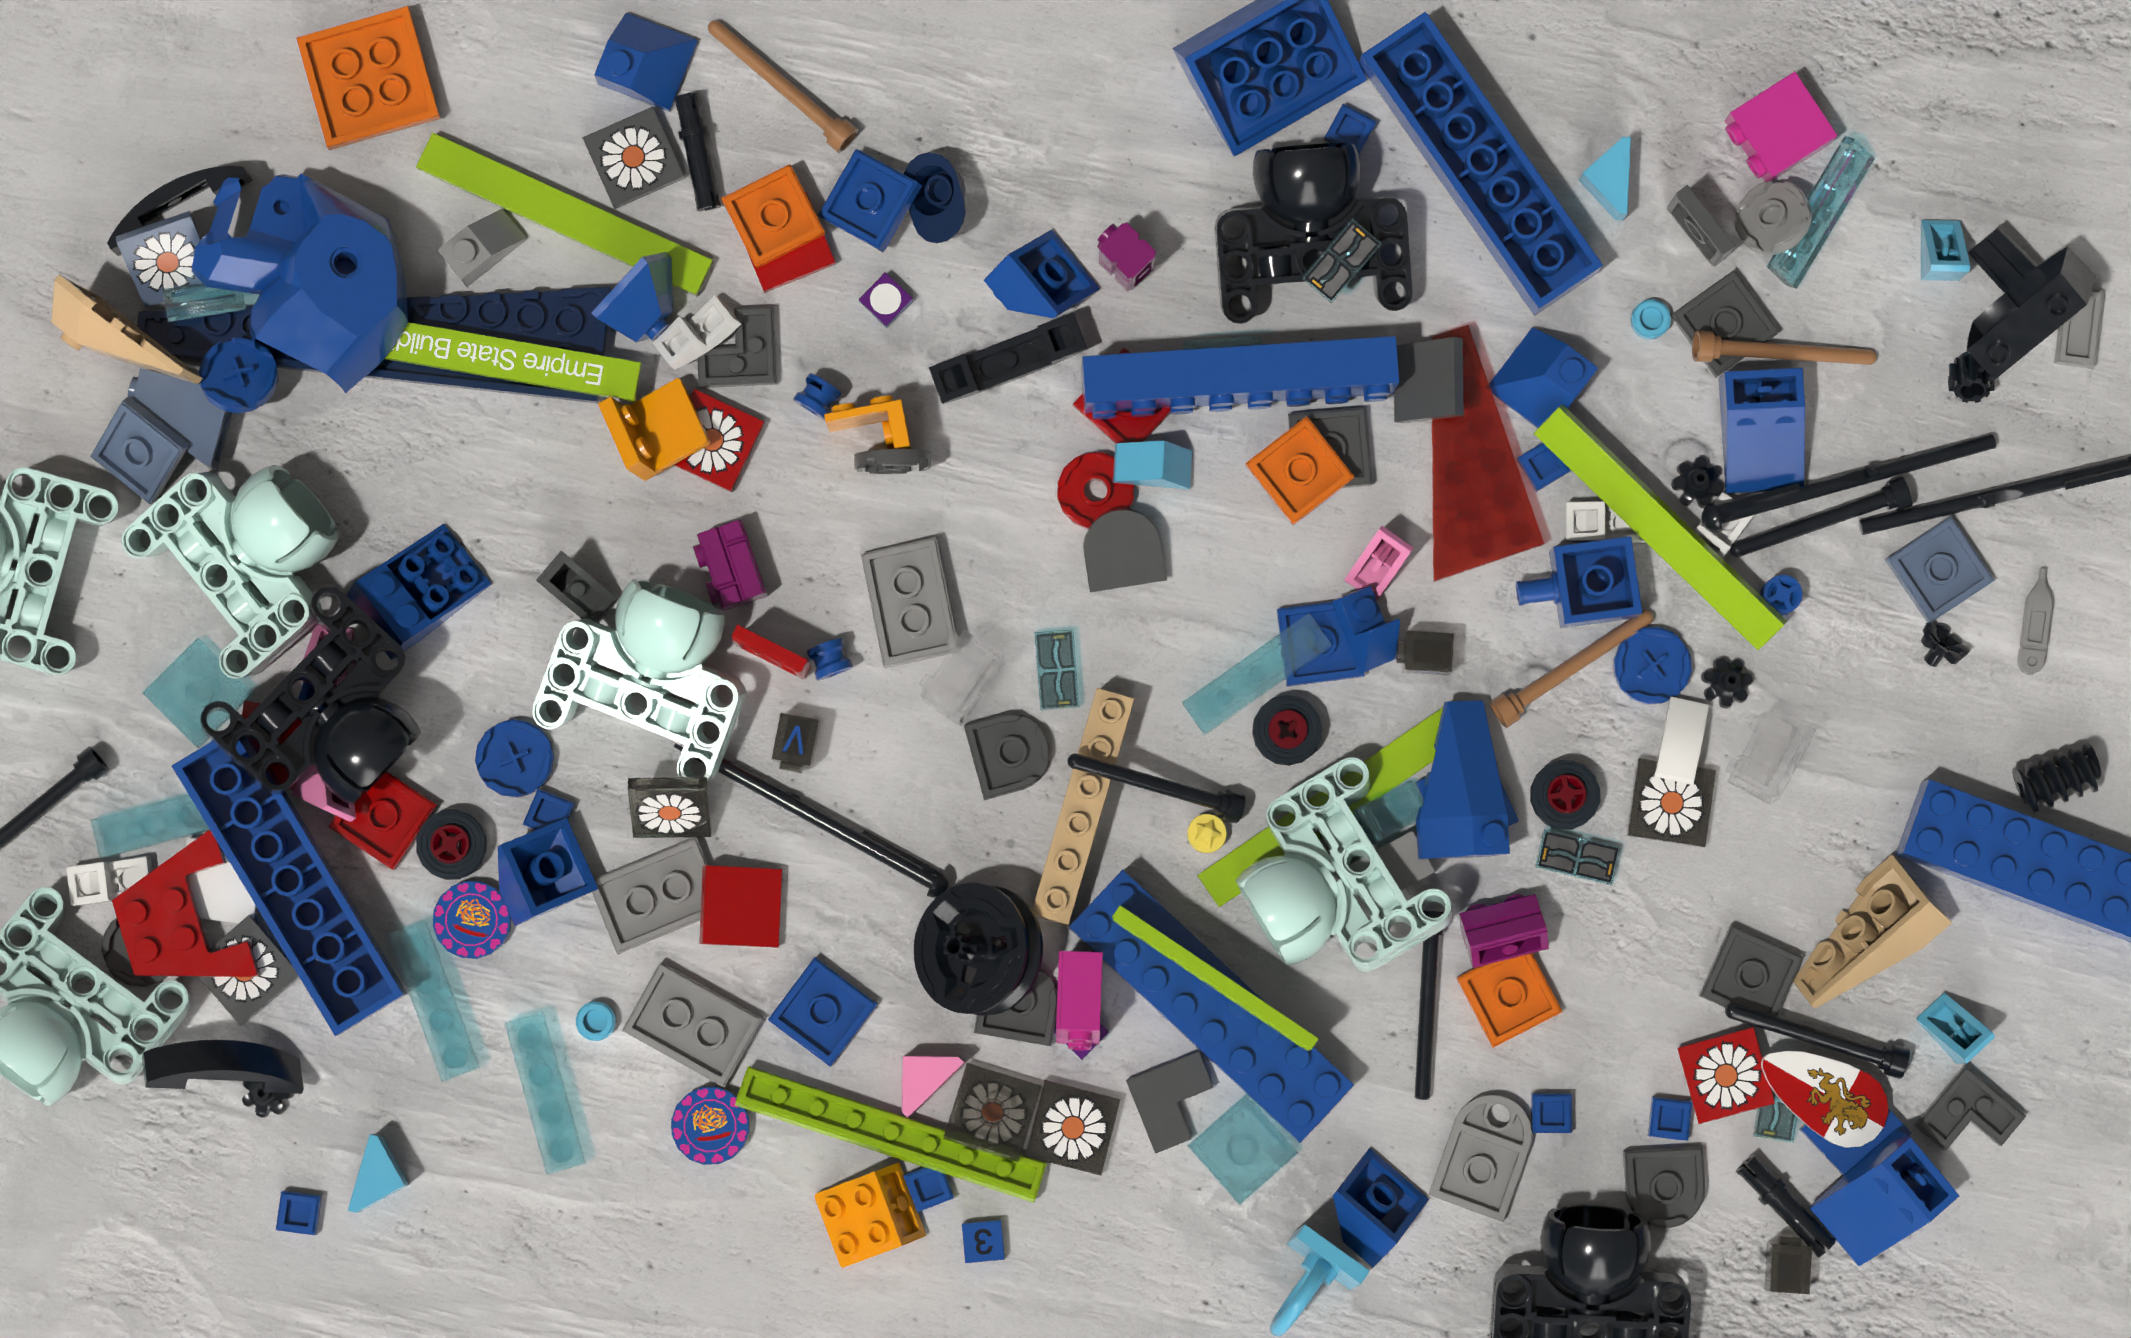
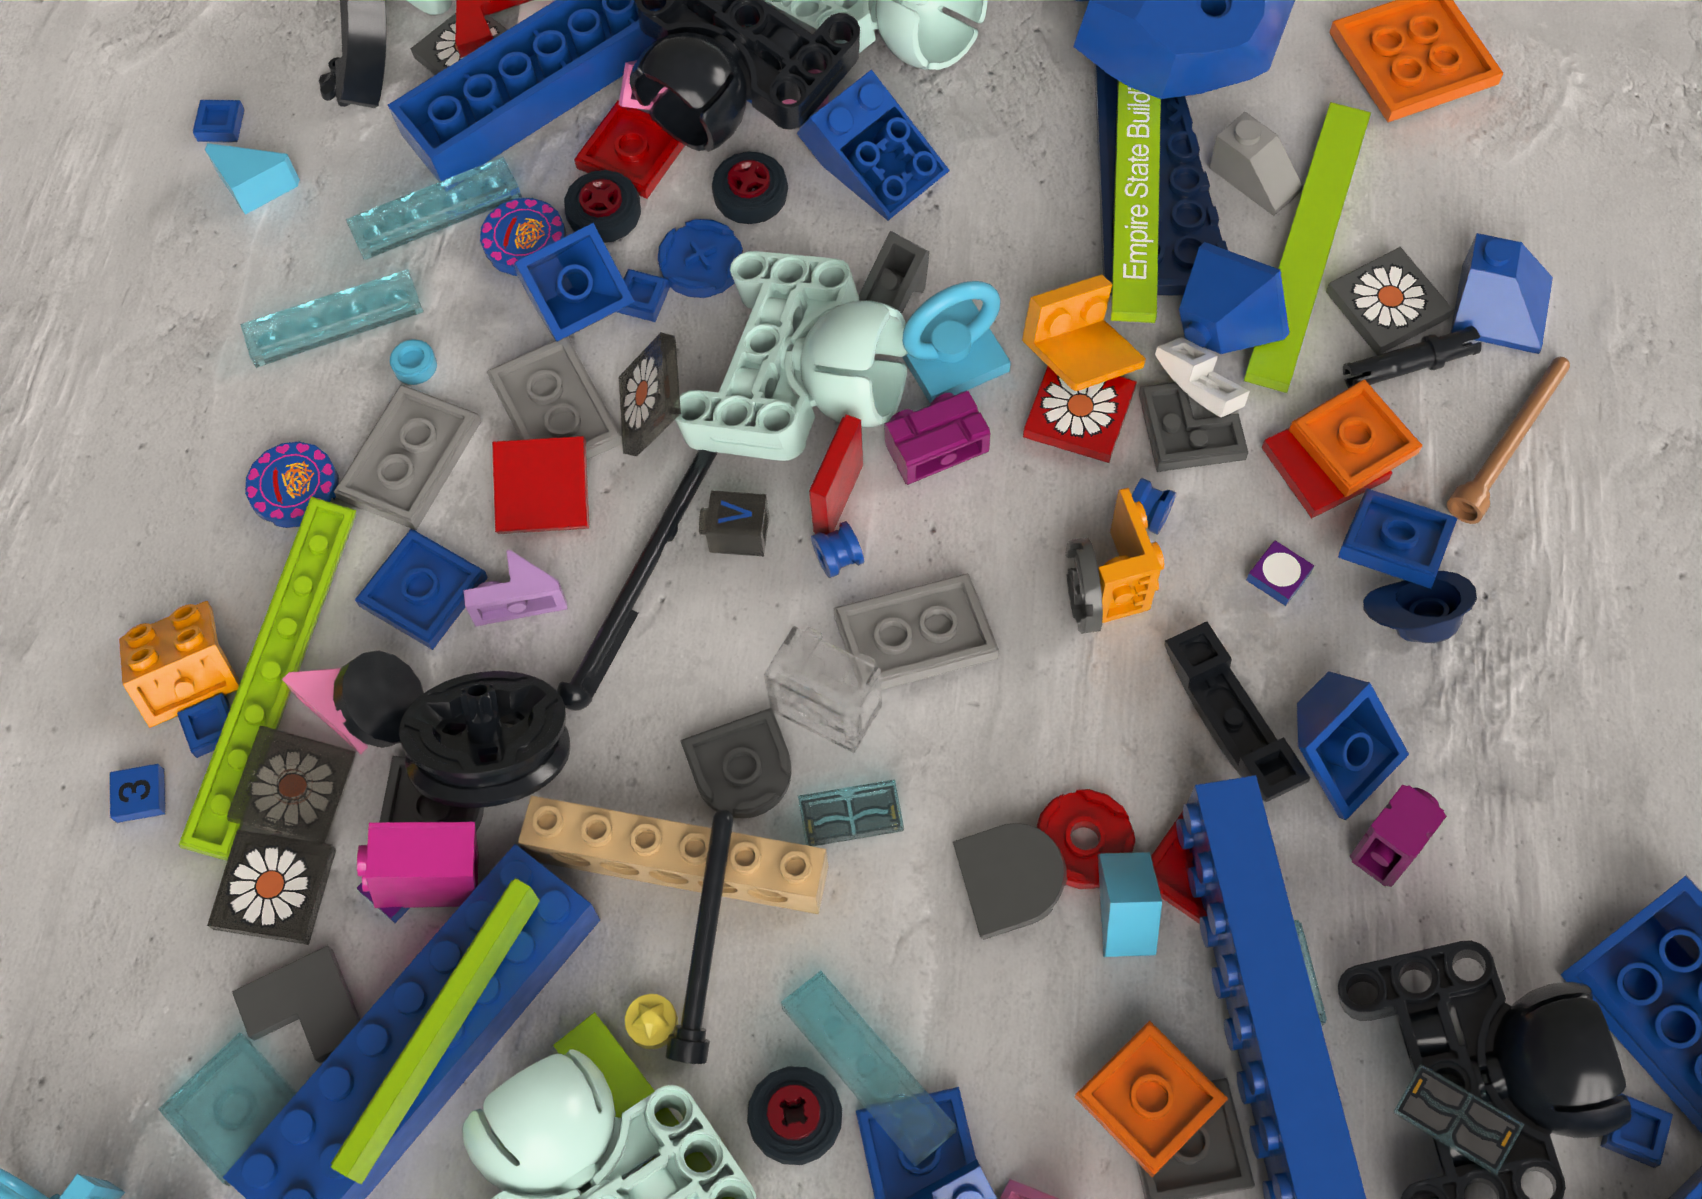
camera: 90 degrees right, 20 degrees down
none -> black tile [333,651,424,748]
none -> lavender slope [463,550,568,627]
none -> black wheel [712,151,788,224]
none -> medium azure tile [902,281,1011,404]

